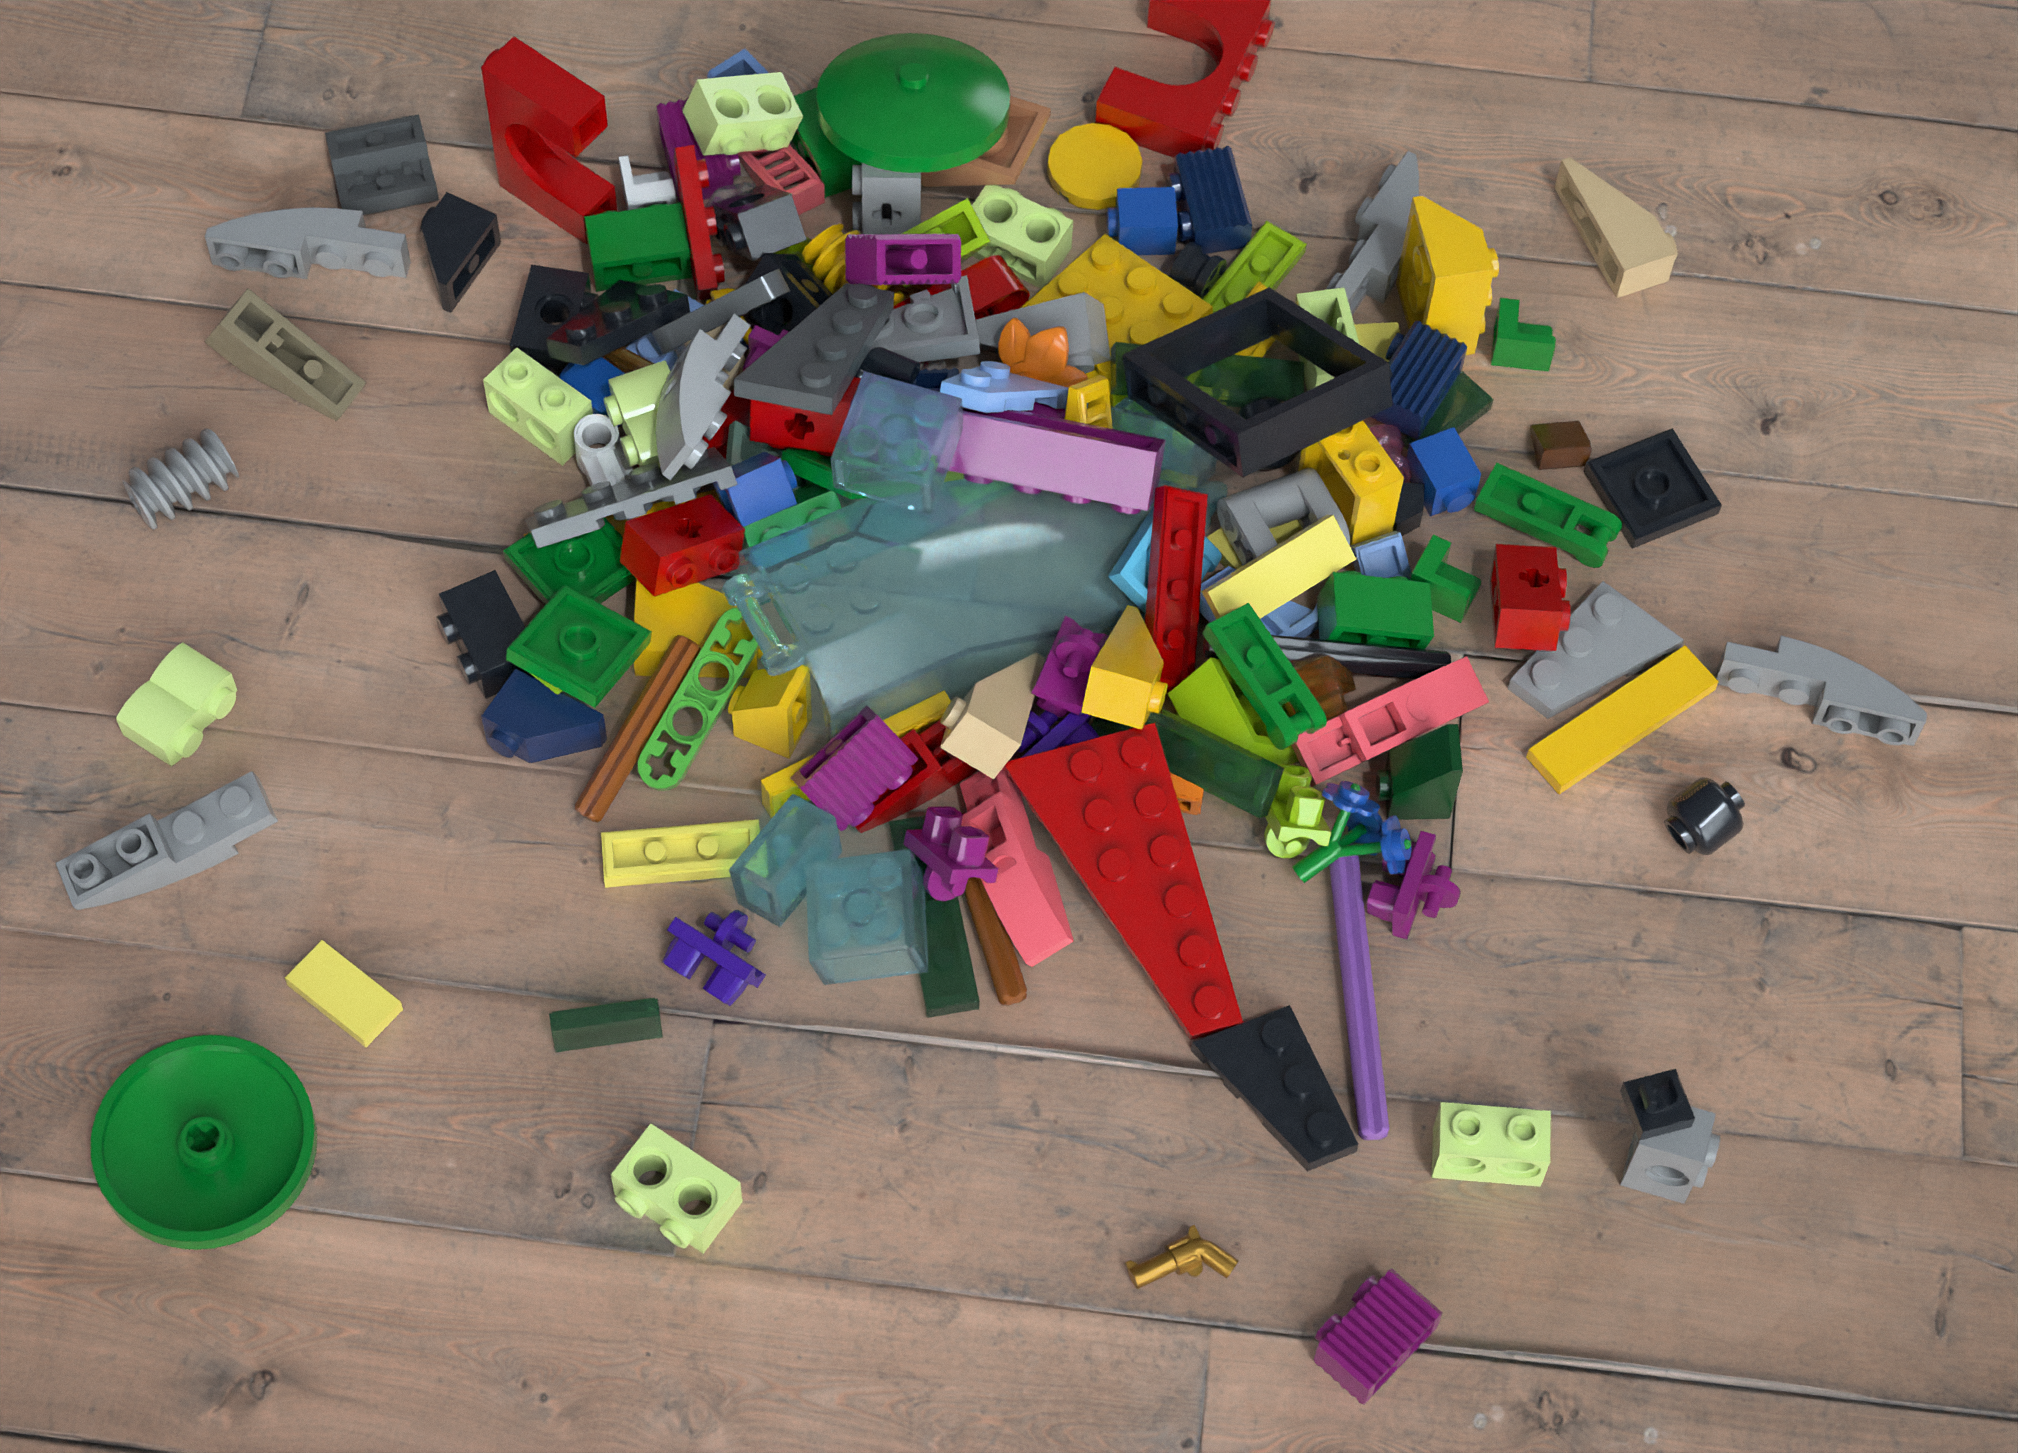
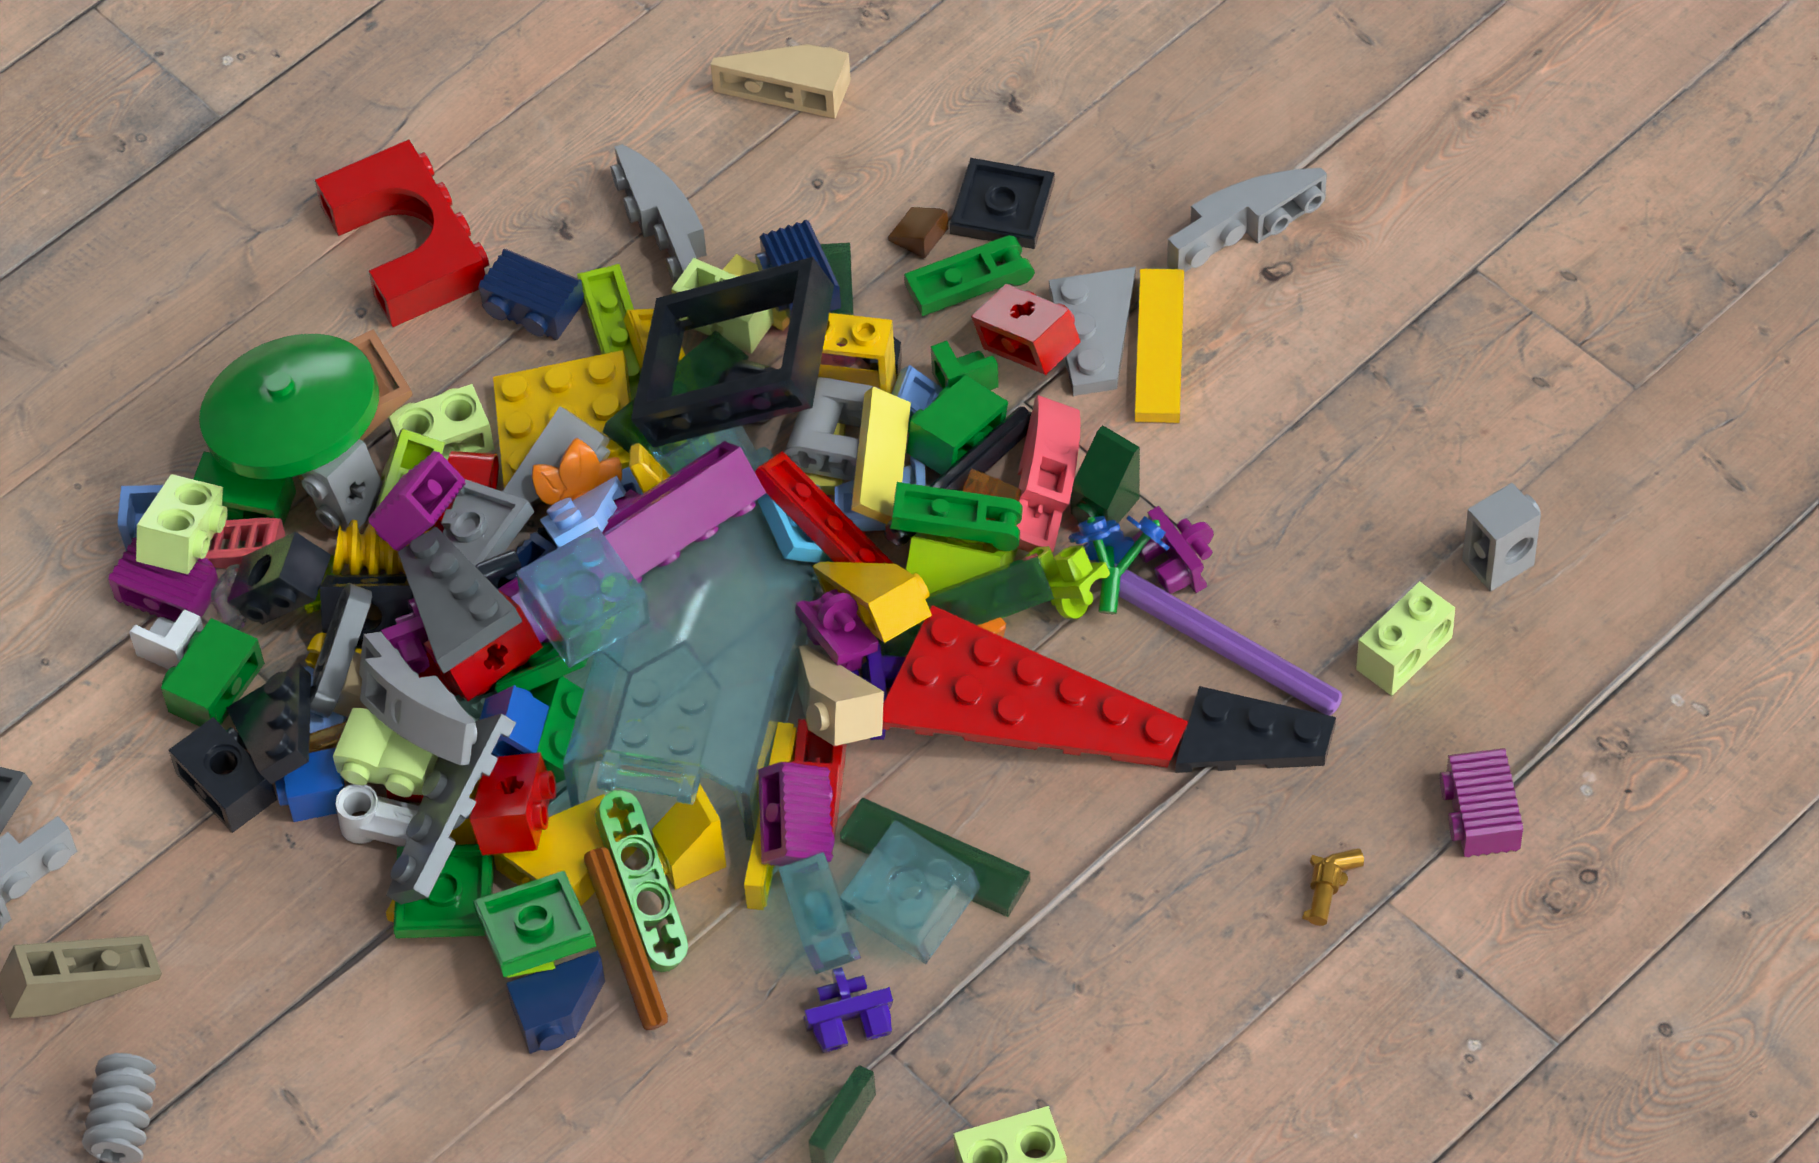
camera: 45 degrees left, 5 degrees down
black slope [421,192,501,313] -> none
black brick [436,570,535,699] -> none
red arch [481,36,618,245] -> none
yellowish green brick [483,348,593,466] -> none
light yellow tile [601,819,763,888] -> none
red plate [673,145,725,301] -> none
magenta hips [904,806,999,901] -> none
coral slope [960,768,1074,967] -> none
dark orange axle [961,813,1027,1006] -> none
yellow tile [1047,123,1143,210] -> none
blue brick [1107,187,1178,256] -> none
black wheel [1169,242,1227,299] -> none
yellow slope [1396,196,1499,355] -> none
blue brick [1404,427,1481,517] -> none
green panel [1491,298,1556,372] -> none
black tile [1620,1069,1695,1141] -> none
black head [1664,777,1745,855] -> none

